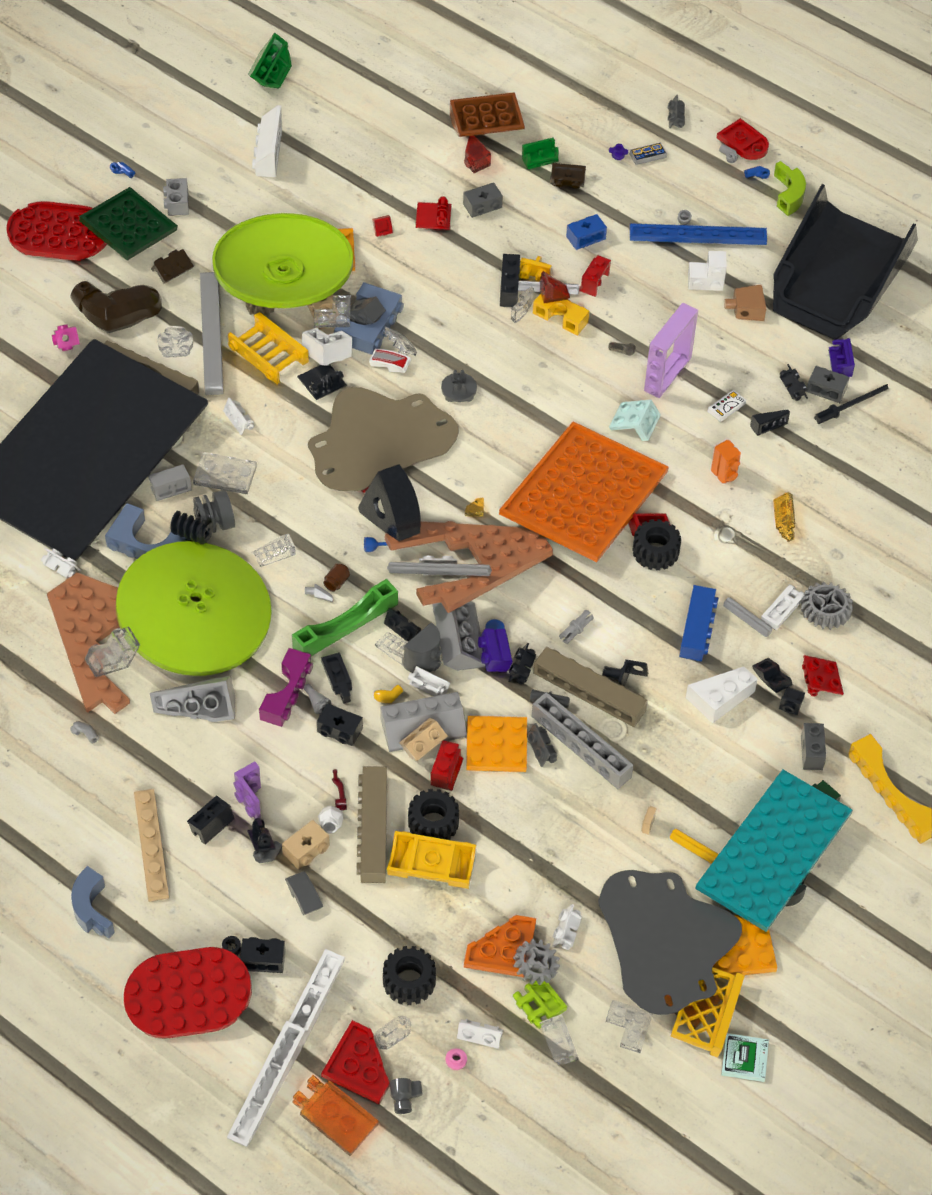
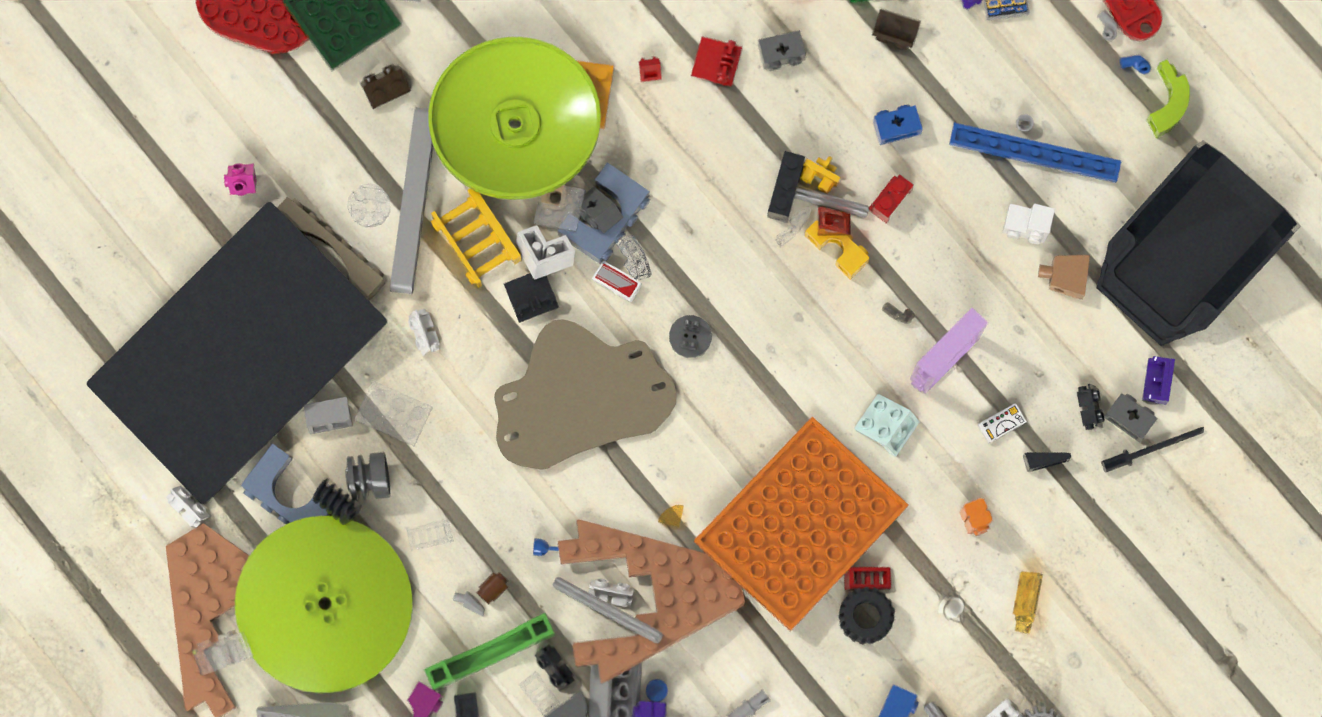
camera: 15 degrees right, 25 degrees up
dark brown piece [70,281,162,333] -> none
black piece [358,464,421,541] -> none

